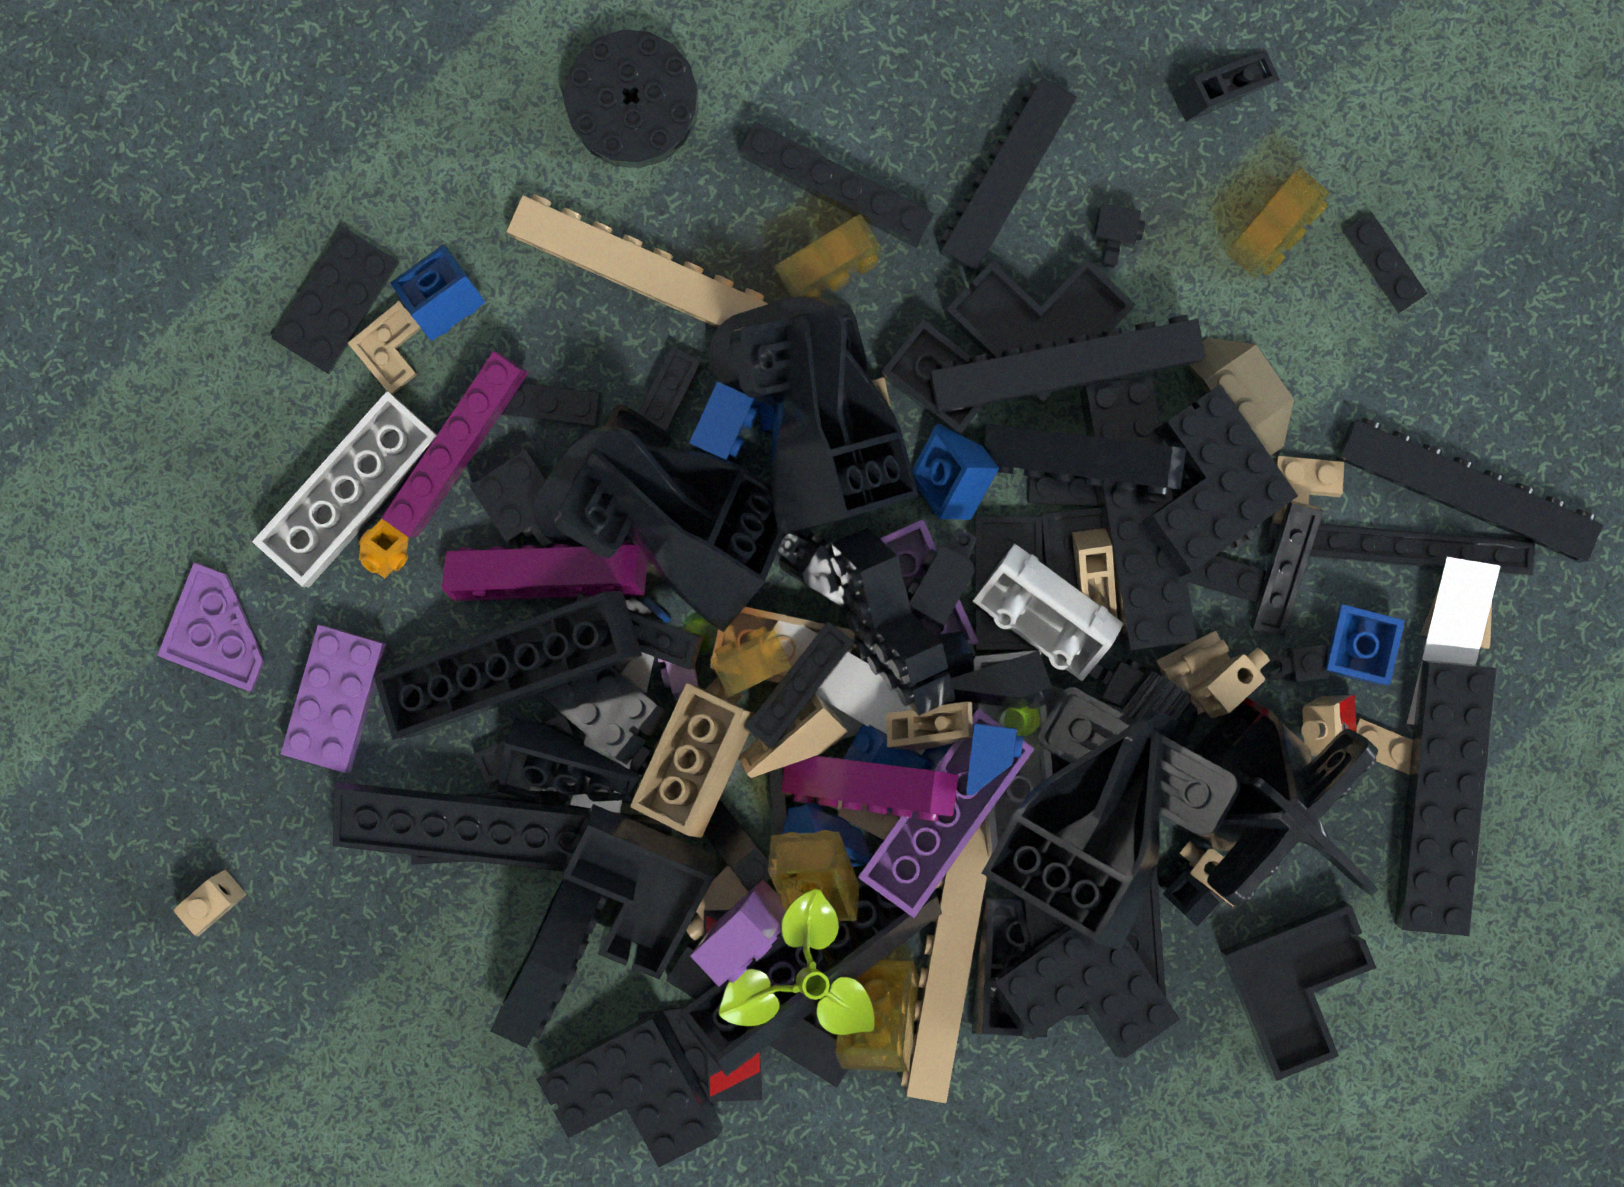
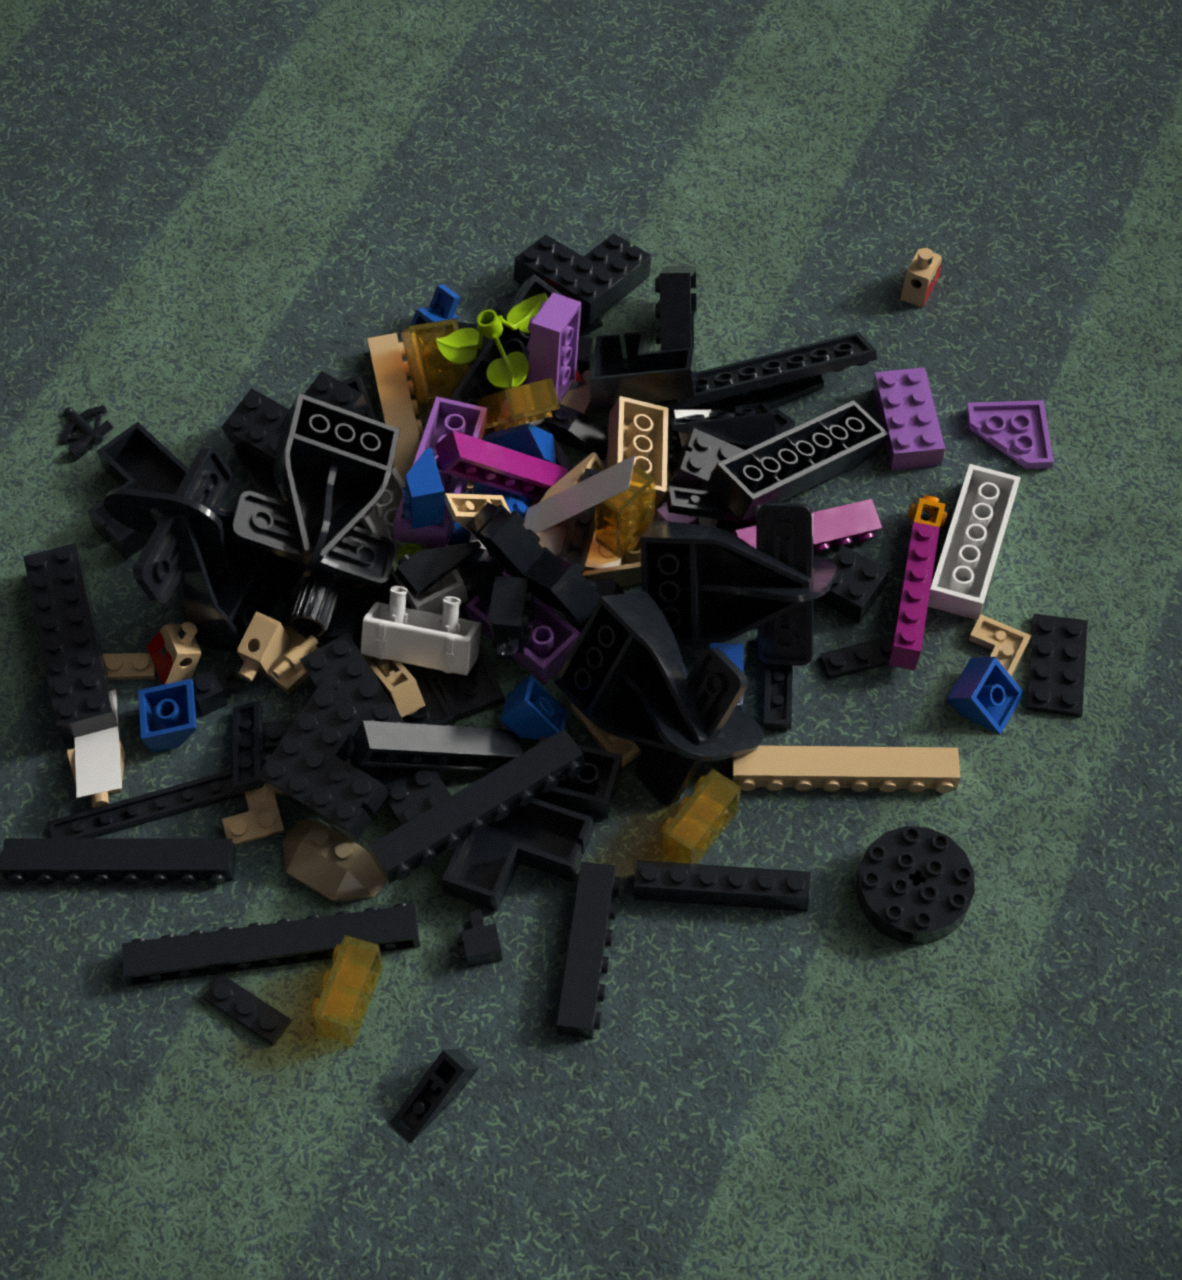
camera: 160 degrees right, 30 degrees down
none -> black piece [61,405,113,460]
none -> black brick [122,903,420,986]
none -> blue brick [409,284,461,343]
none -> white sticker [523,455,635,534]

